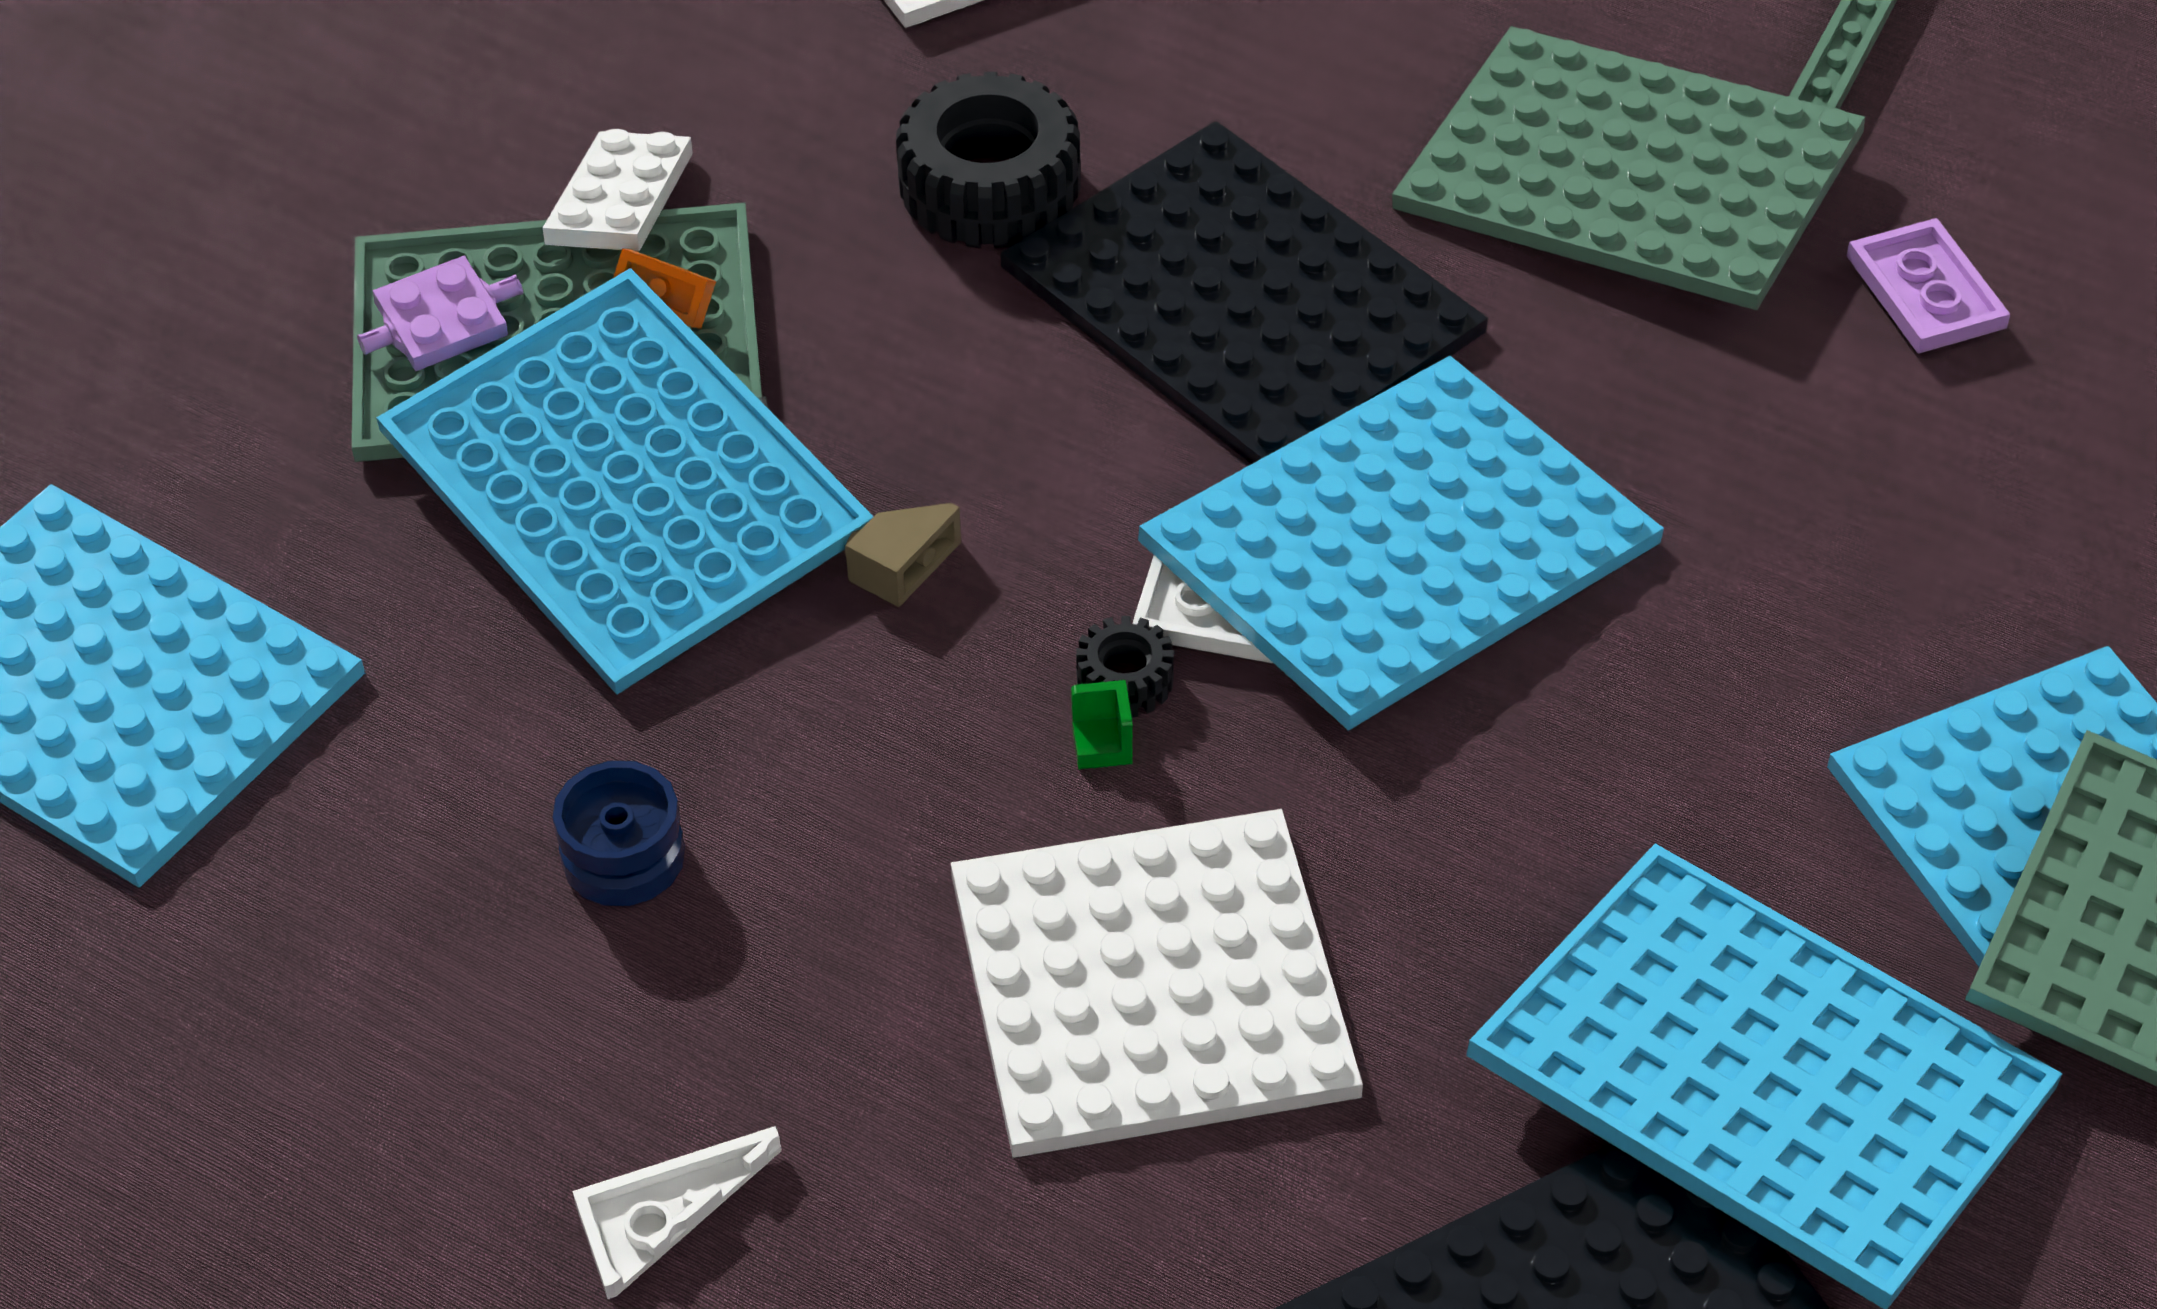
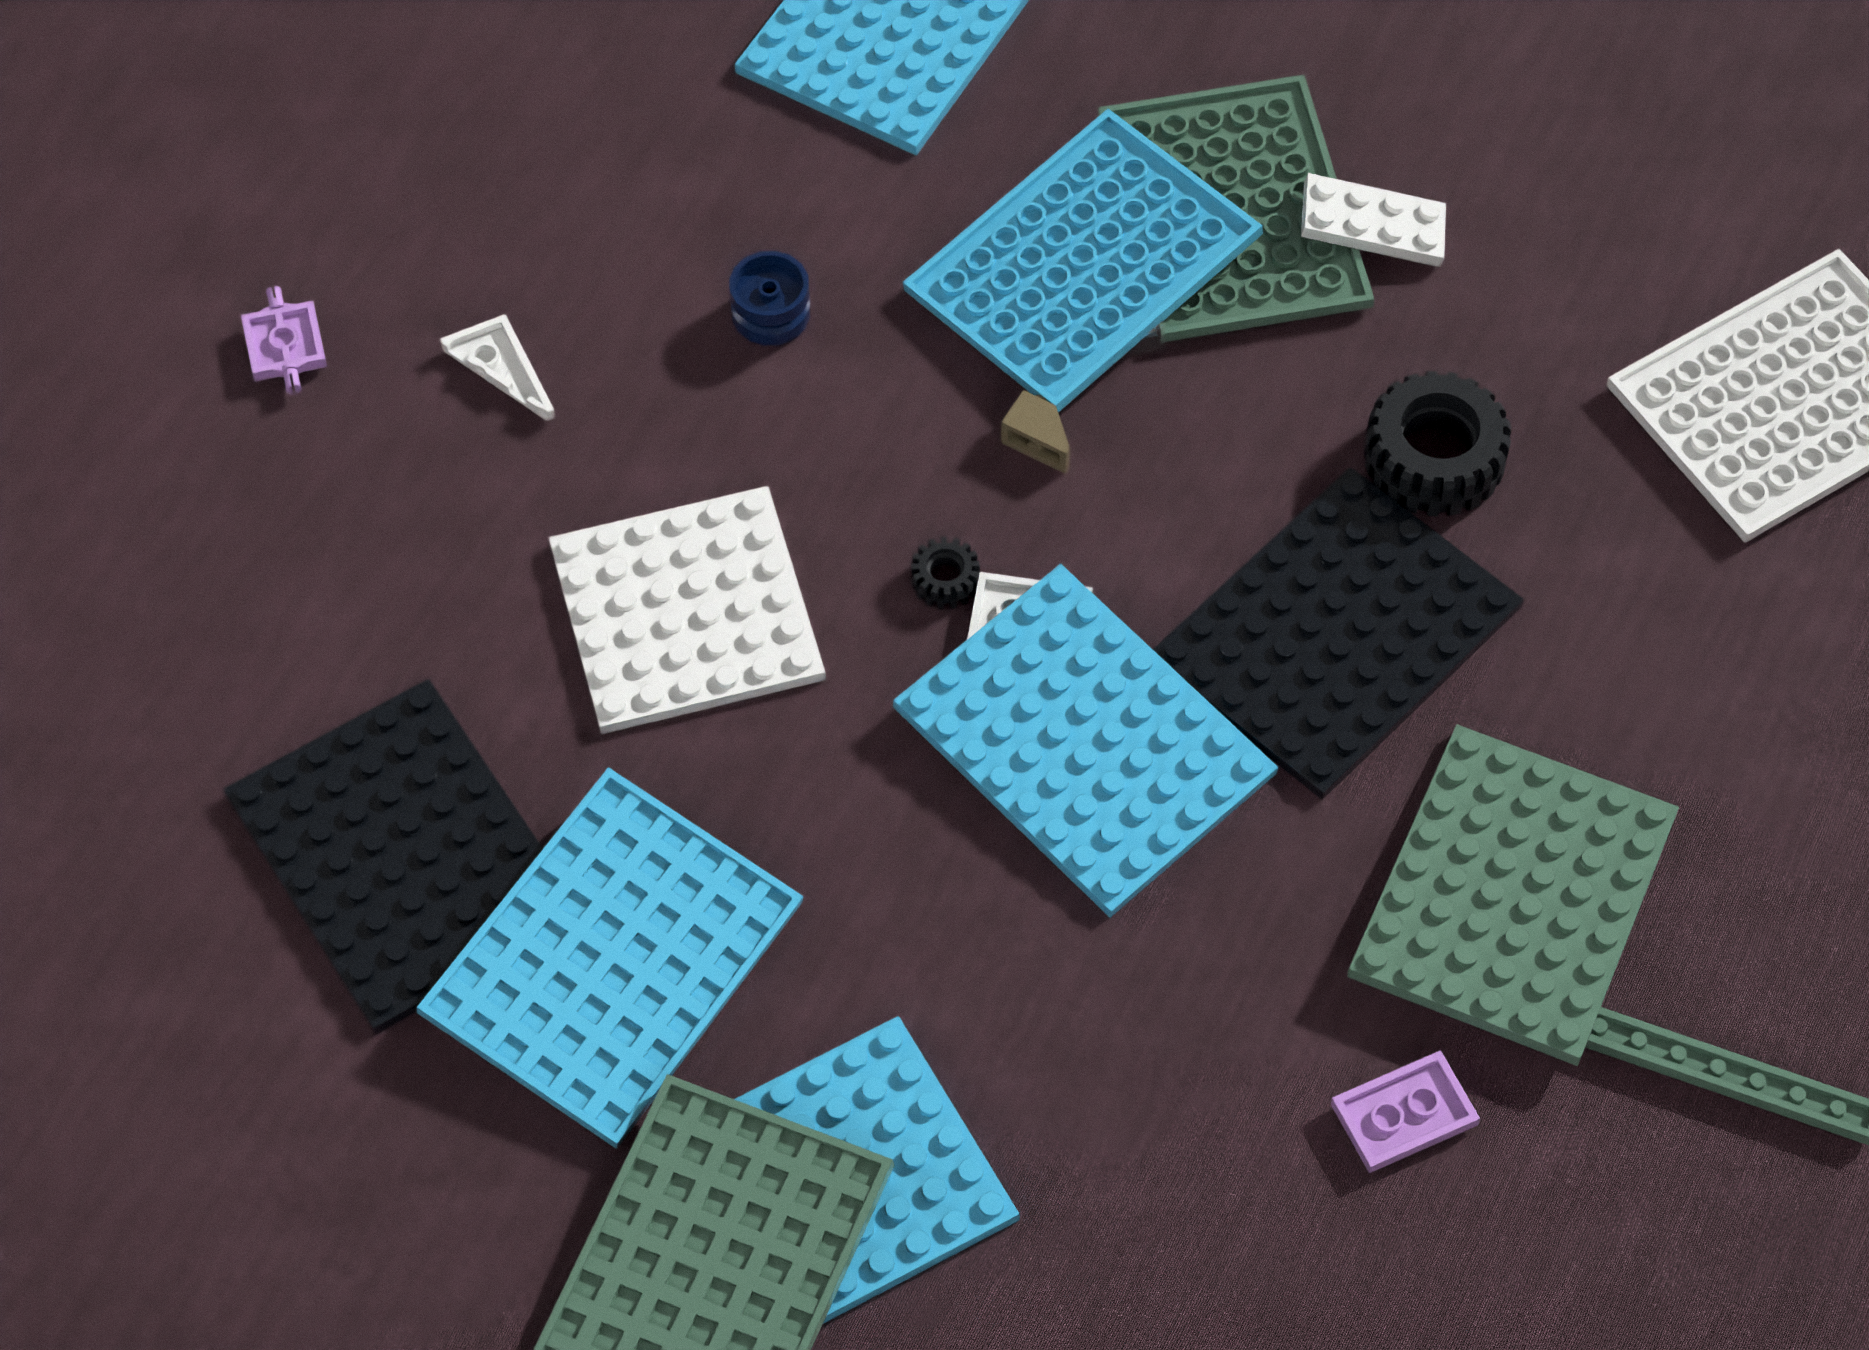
camera: 85 degrees right, 10 degrees up
lavender plate [357,255,523,372] -> none
orange plate [613,248,716,329] -> none
green panel [1071,680,1133,769] -> none

